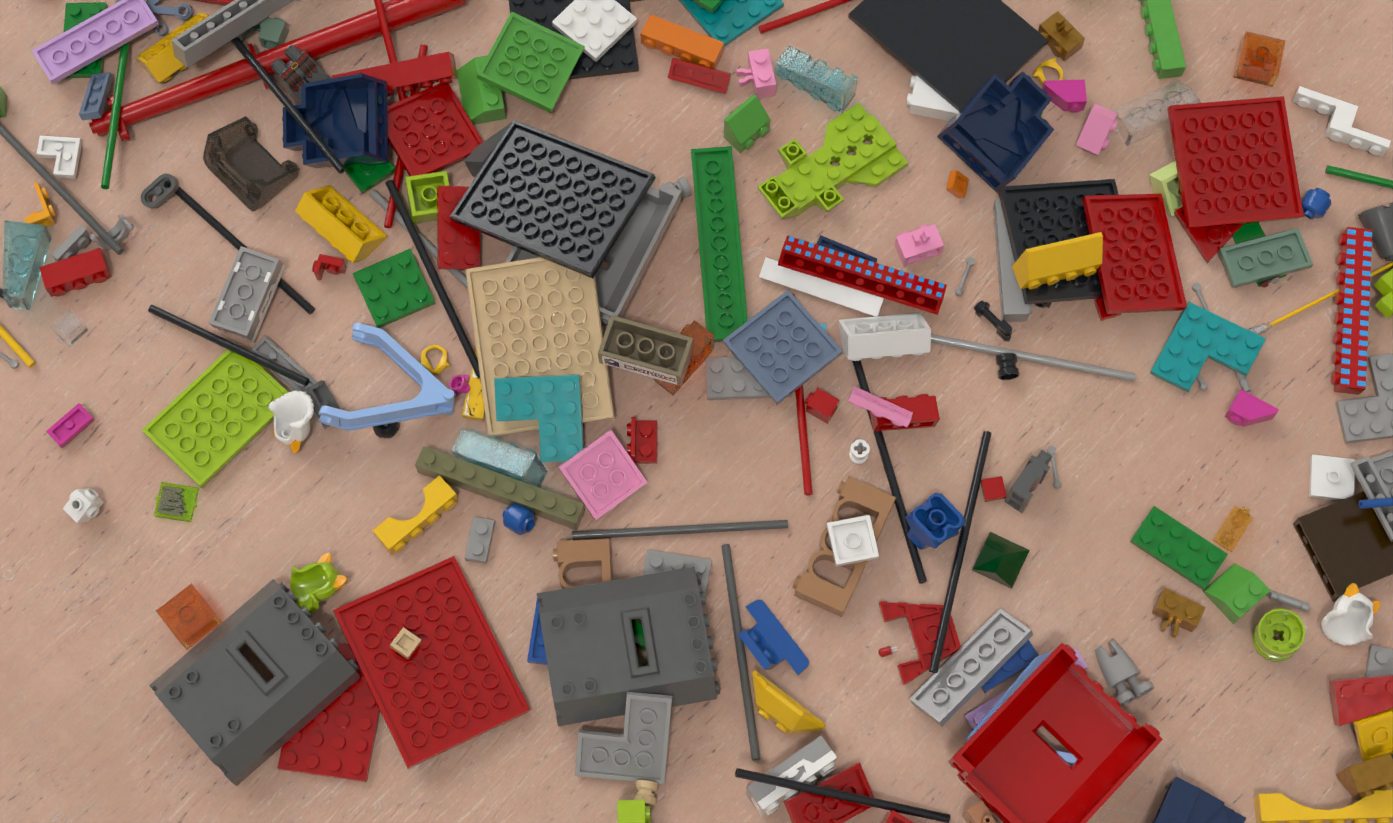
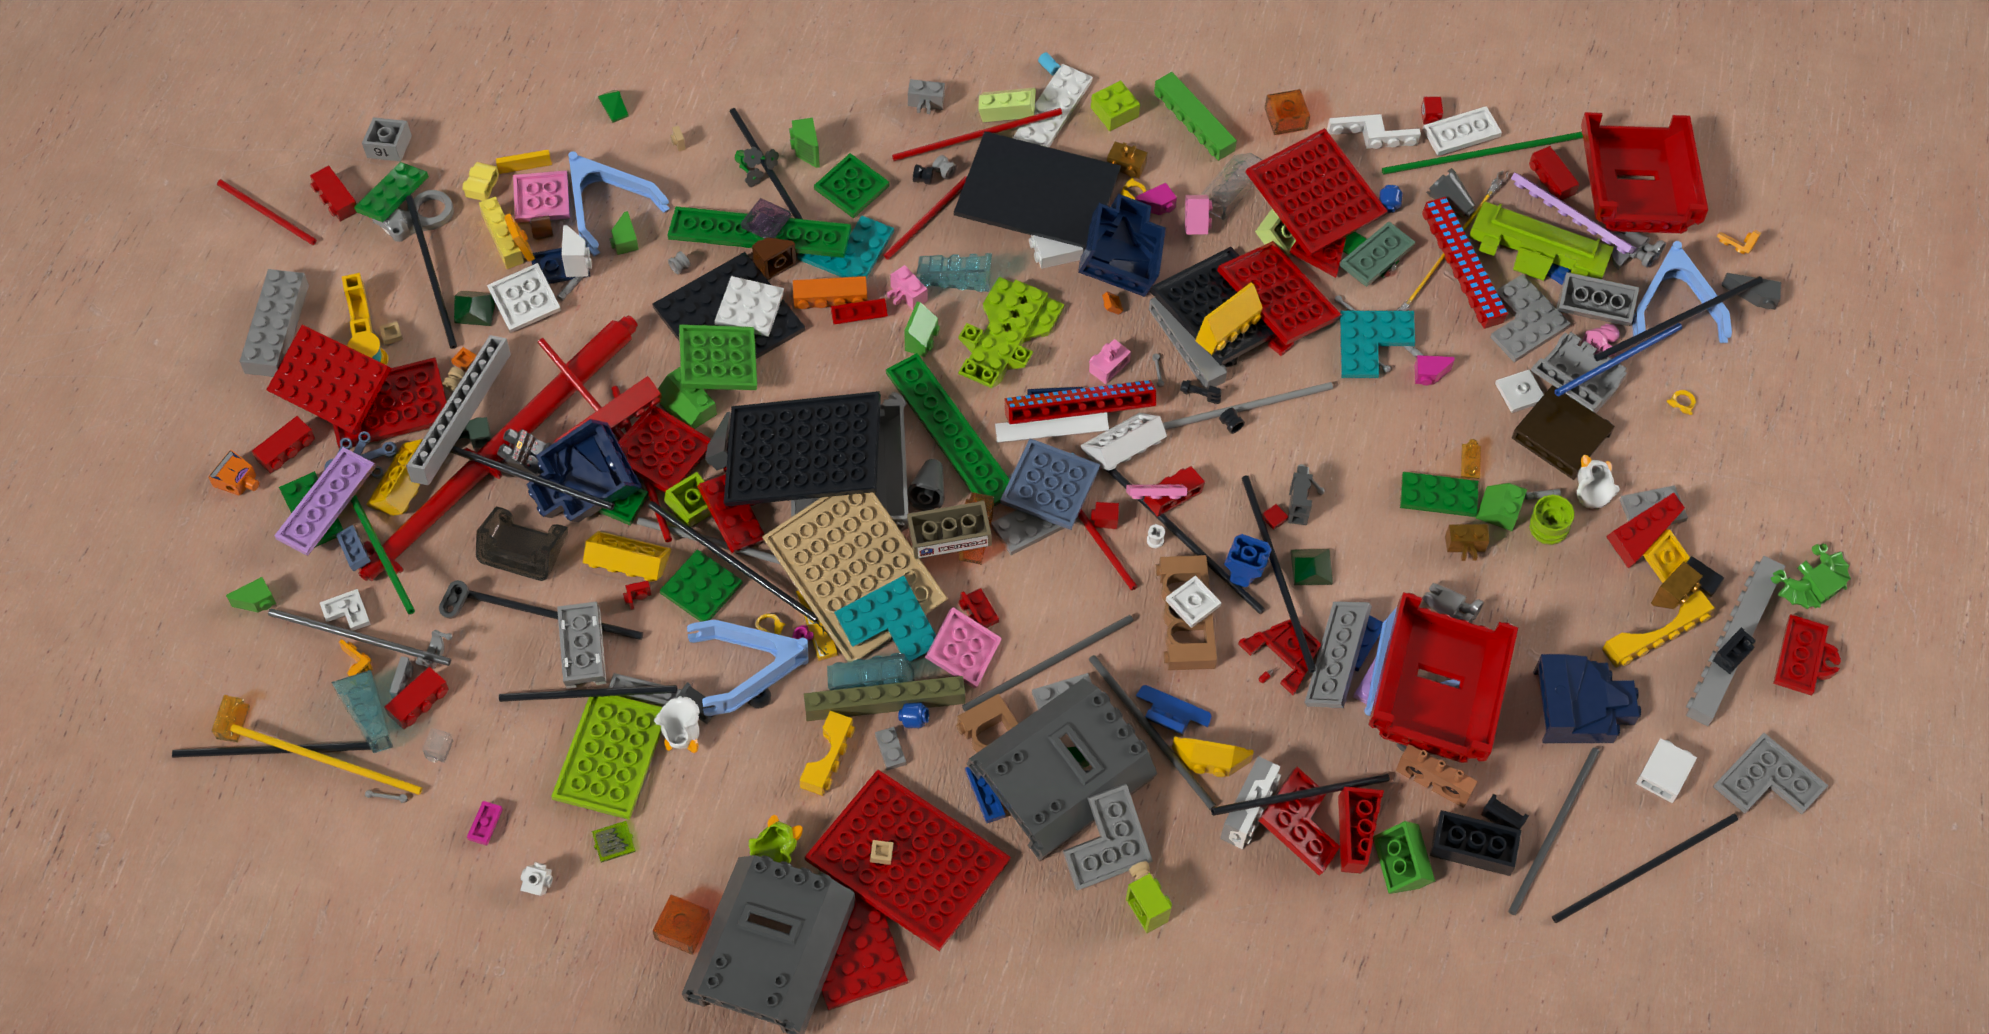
camera: 30 degrees left, 10 degrees down
none -> dark grey cone [907,459,944,511]

